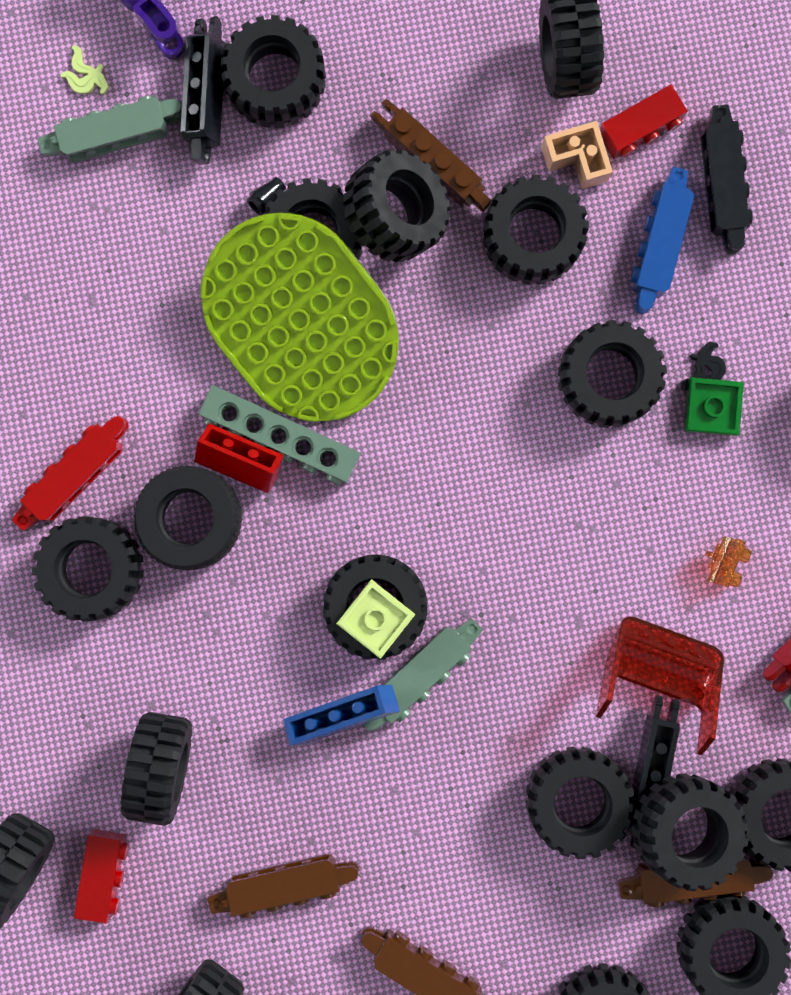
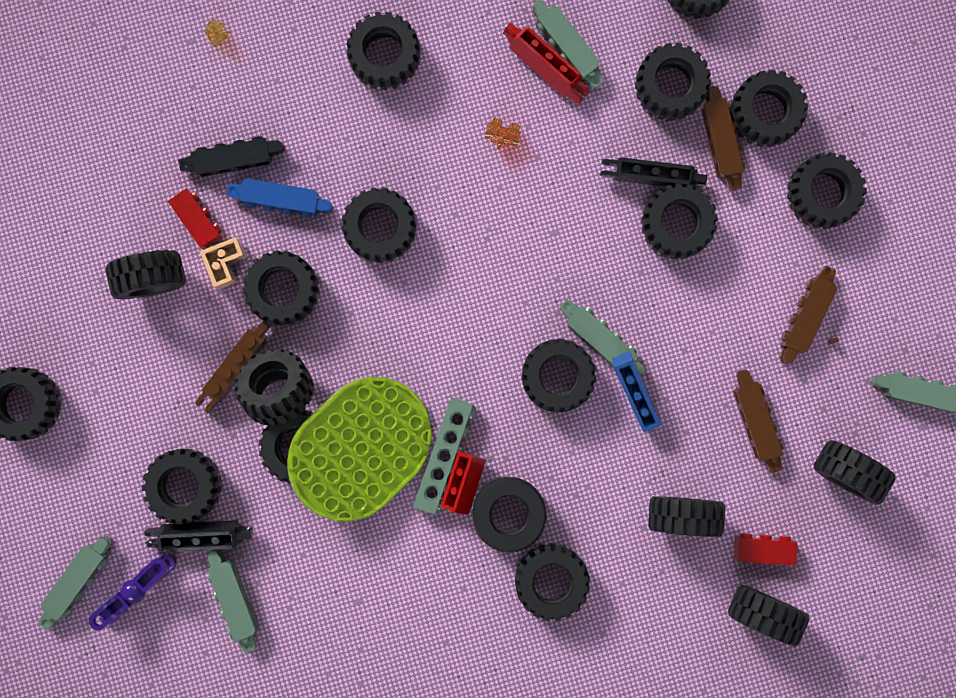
camera: 100 degrees left, 0 degrees up
red hinge [12,415,130,531] -> none
yellowish green piece [60,45,109,95] -> none
black cone [247,177,286,215] -> none
yellowish green tile [336,579,415,659] -> none
clear red windscreen [595,616,724,756] -> none
black tyre [632,773,749,891] -> none
black piece [680,341,726,390] -> none
green plate [684,377,744,436] -> none

